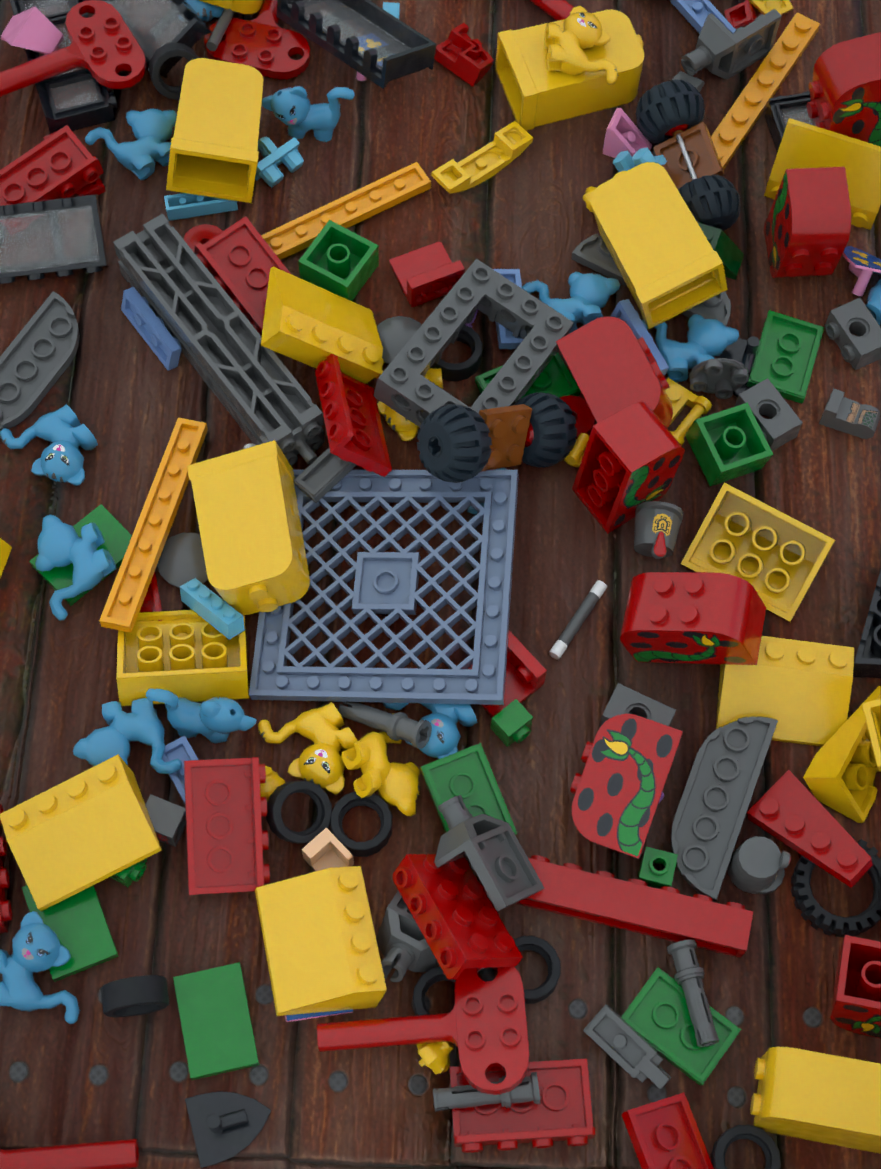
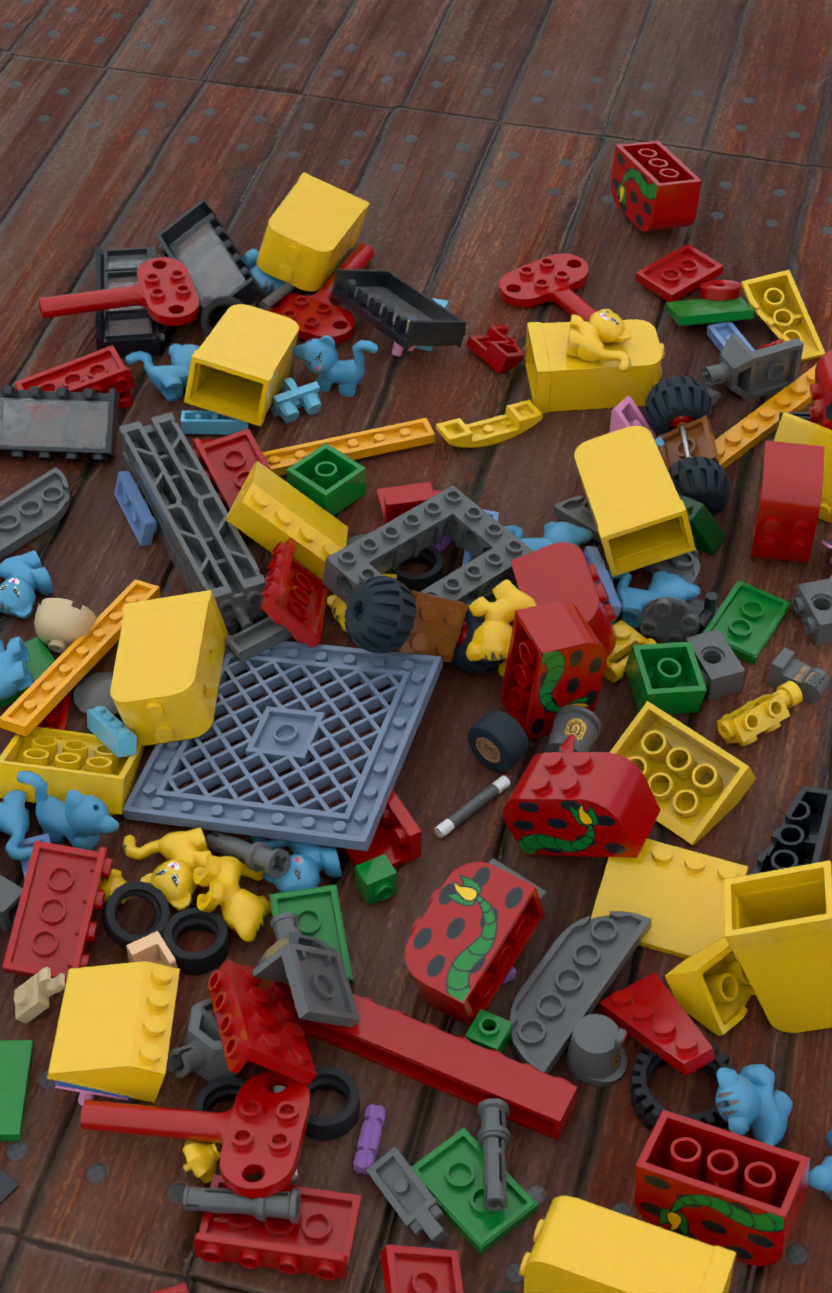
camera: 15 degrees right, 20 degrees down
bright pink slope [1,6,64,55] -> none
none -> tan plate [14,967,65,1024]
none -> tan cylinder [34,598,97,653]
none -> medium lavender axle [353,1104,385,1175]
none -> yellow animal [466,580,537,661]
none -> black wheel [468,710,529,772]
none -> yellow brick [717,681,803,746]

